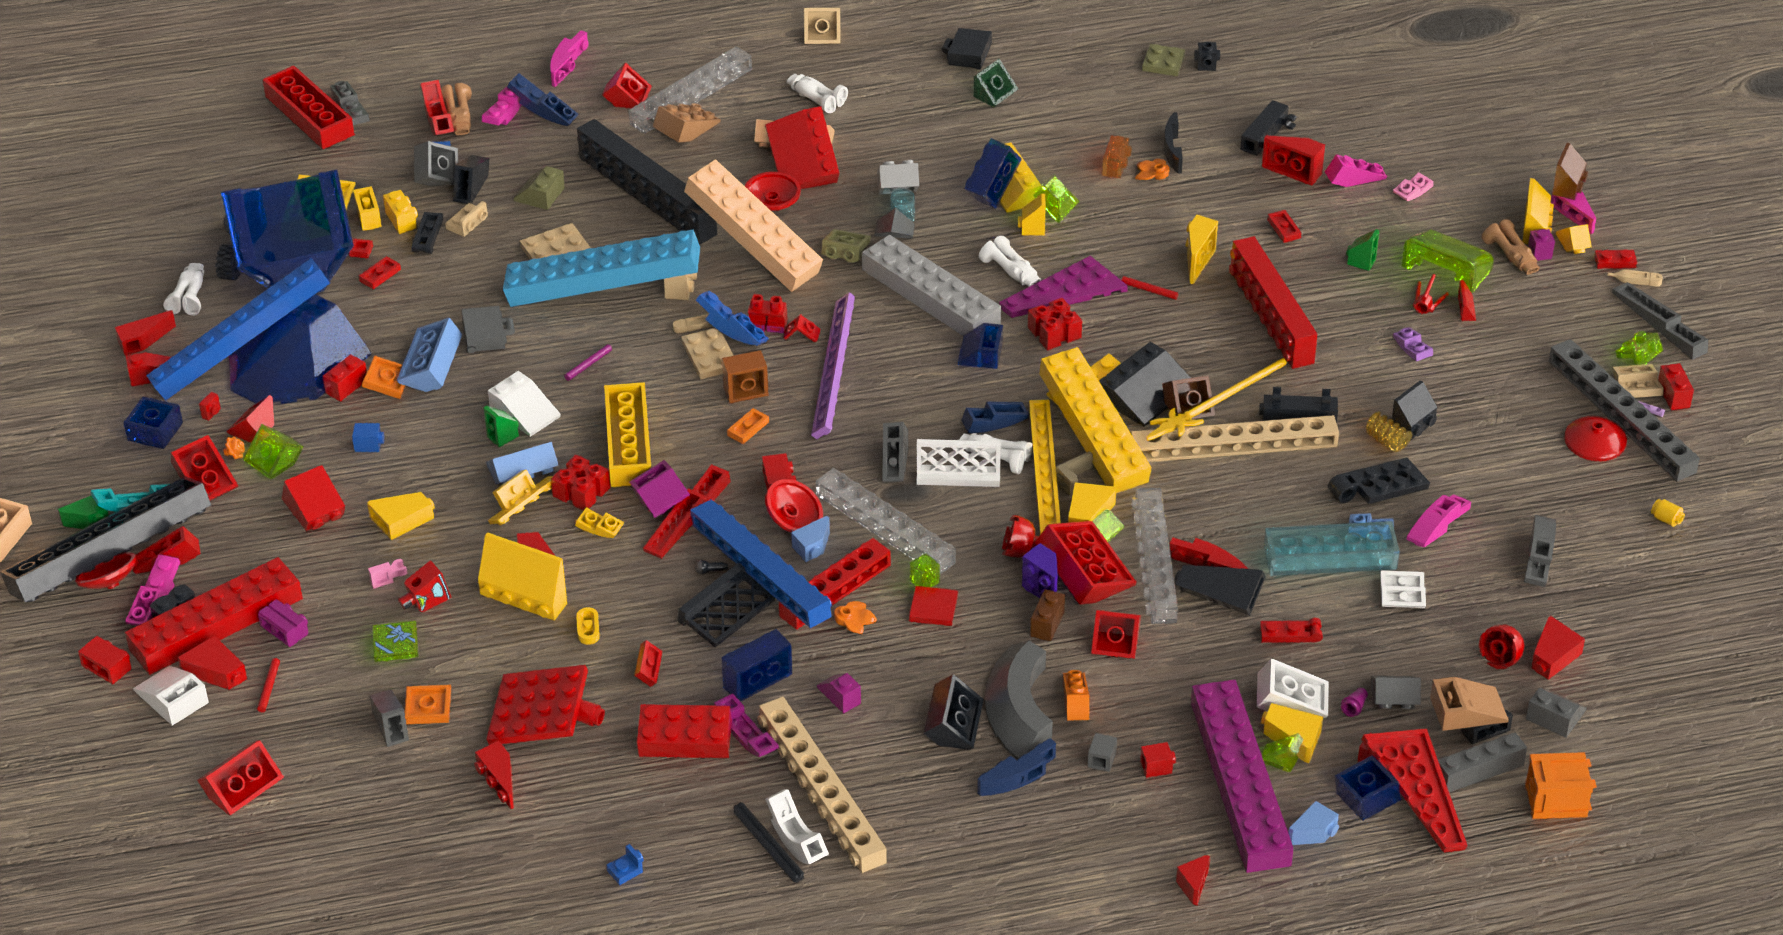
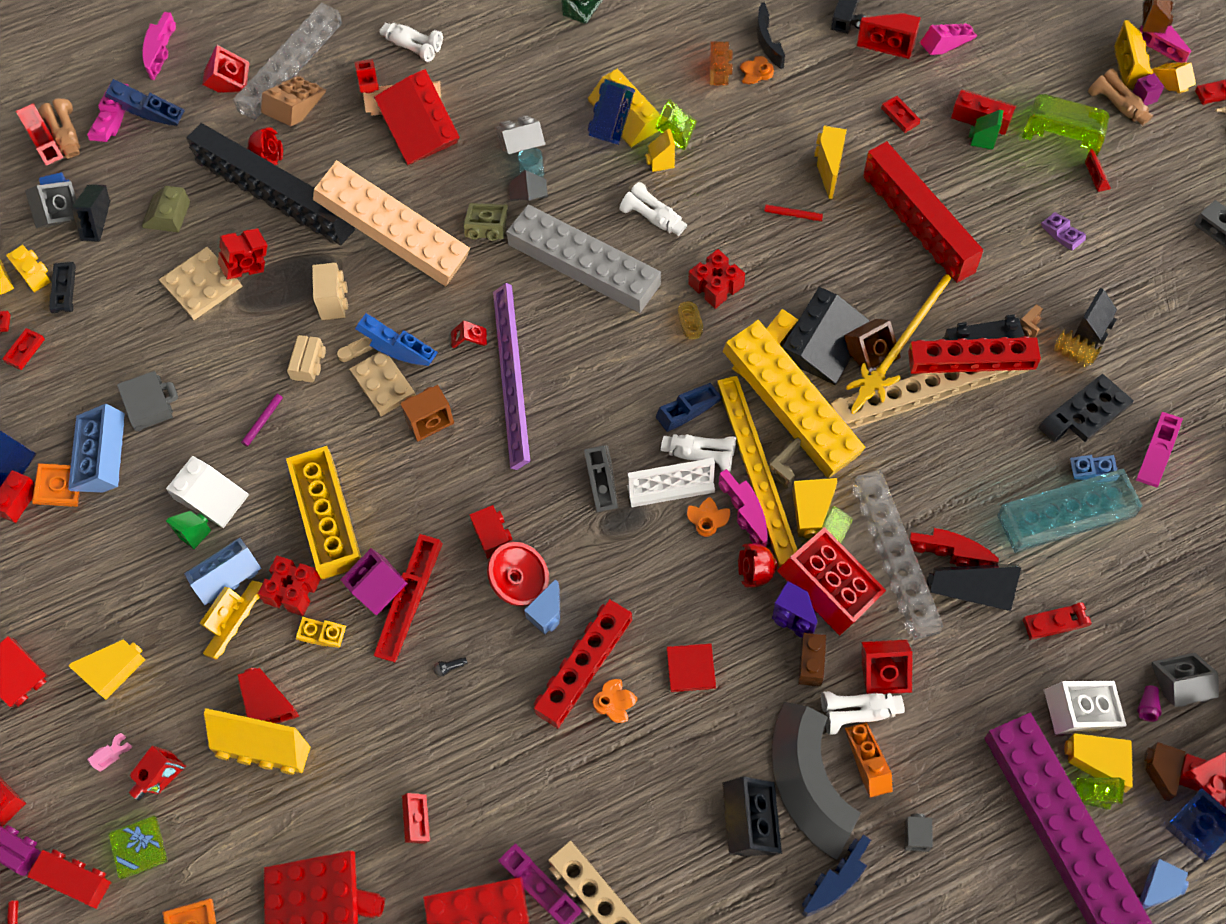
camera: 10 degrees left, 20 degrees up
blue brick [352,423,384,452] -> none
tan bracket [445,201,488,237] -> none
dark azure brick [503,230,700,307] -> none
yellow plate [577,607,600,645] -> none
black fence [678,562,775,647] -> none
blue brick [690,499,832,628] -> none
clear blue brick [721,629,793,702] -> none
orange plate [727,408,769,444] -> none
red dish [745,172,801,211] -> none
red hips [748,294,788,333] -> none
clear brick [816,468,956,576] -> none
magenta slope [817,673,861,714] -> none
clear neon green brick [910,553,940,587] -> none
clear blue slope [958,323,1003,369] -> none
magenta wing [999,256,1128,318] -> none
red brick [1140,742,1176,778] -> none
white slope [1380,571,1426,608] -> none
bright pink slope [1393,172,1433,201] -> none
red plant [1412,274,1449,314] -> none
none -> red brick [27,849,111,909]
none -> red brick [218,228,267,280]
none -> red cylinder [247,127,283,165]
none -> tan brick [287,335,326,383]
none -> red slope [354,59,379,93]
none -> clear yellow plate [678,301,703,339]
none -> orange plate [687,497,730,537]
none -> dark pink slope [718,469,767,546]
none -> white piece [821,691,905,735]
none -> red brick [908,336,1041,374]
none -> red slope [951,89,1017,135]
none -> medium nougat bracket [1020,304,1043,338]
none -> reddish brown slope [1144,742,1186,801]

